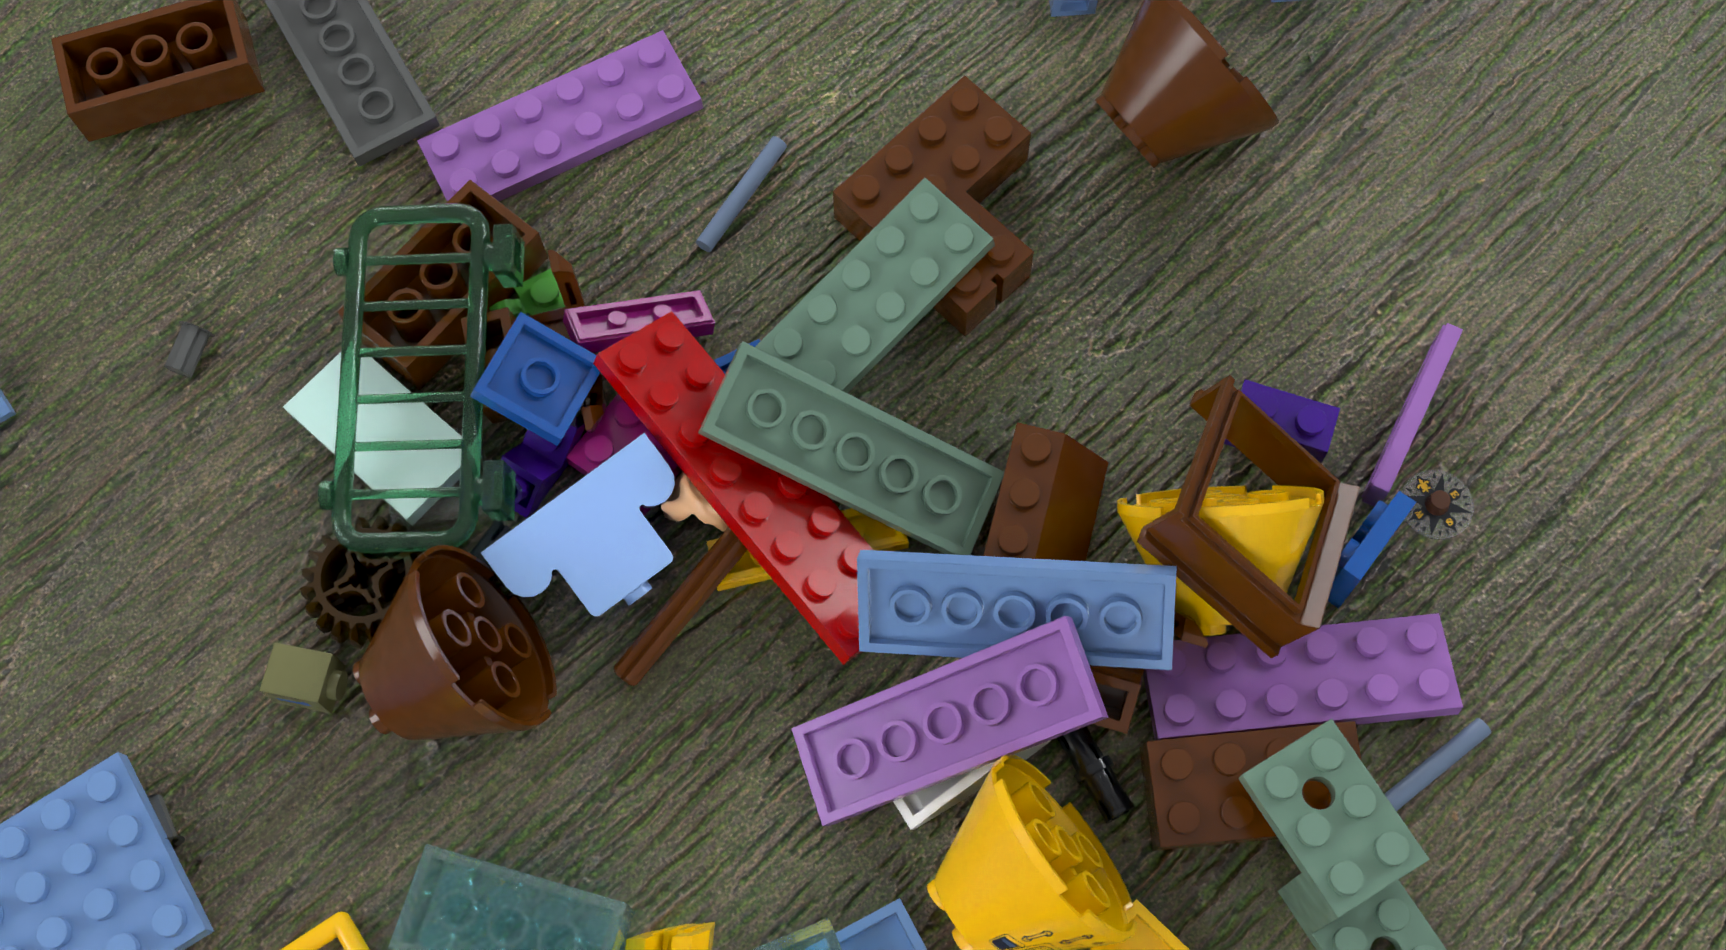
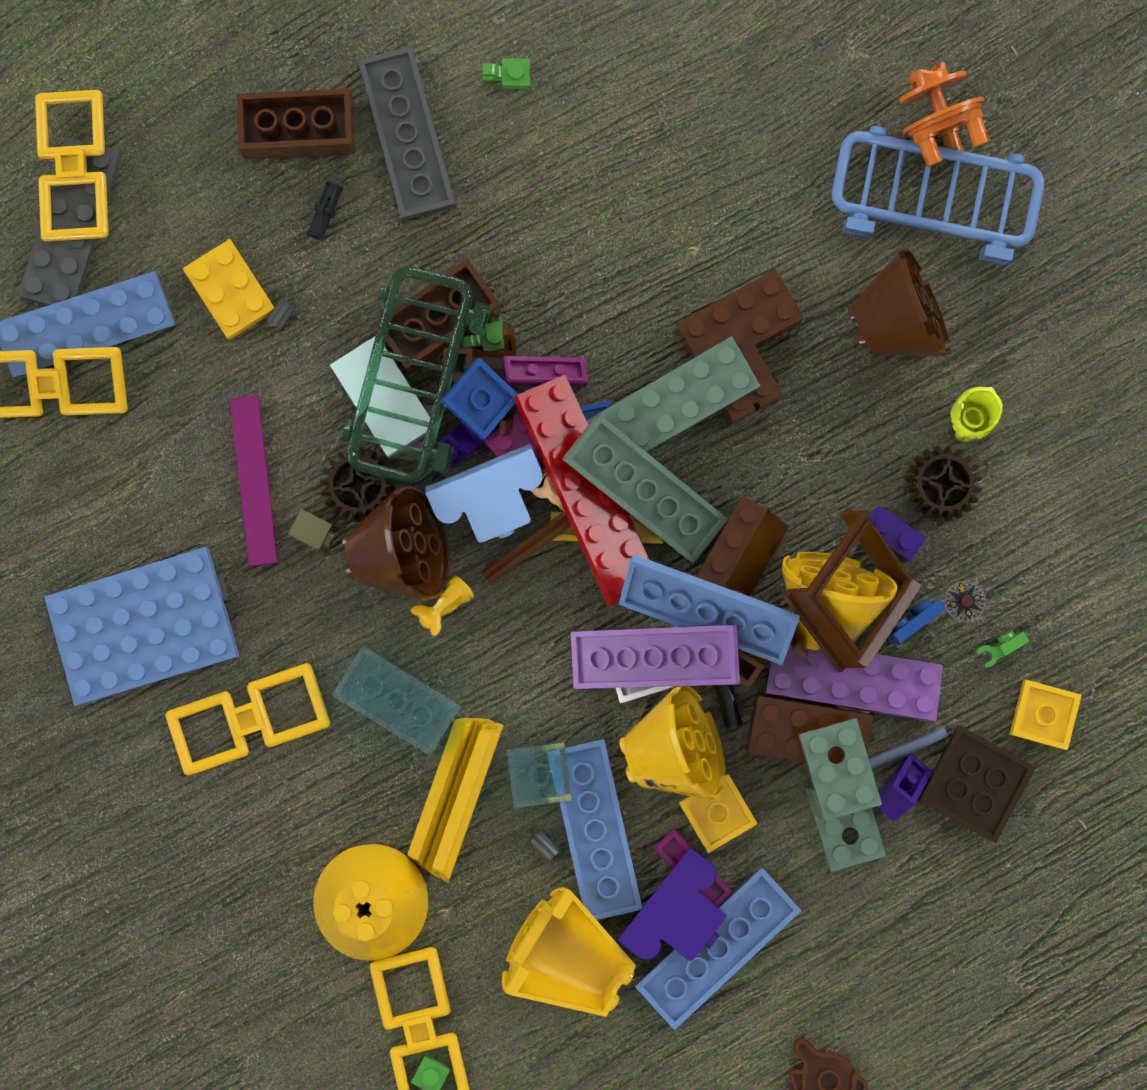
camera: 10 degrees right, 15 degrees up
medium lavender plate [417,30,703,202] -> none
sand blue bar [696,136,787,252] -> none
medium lavender tile [1361,323,1463,507] -> none
none -> yellow plate [182,239,275,340]
none -> magenta tile [230,395,279,567]
none -> black pin [306,181,343,241]
none -> yellow animal [410,576,474,636]
none -> dark purple slope [876,753,932,822]
none -> dark brown gear [904,446,982,522]
none -> dark brown plate [917,725,1036,843]
none -> neon yellow hair [950,387,1003,443]
none -> bright green plate [974,630,1030,667]
none -> yellow plate [1009,680,1082,750]

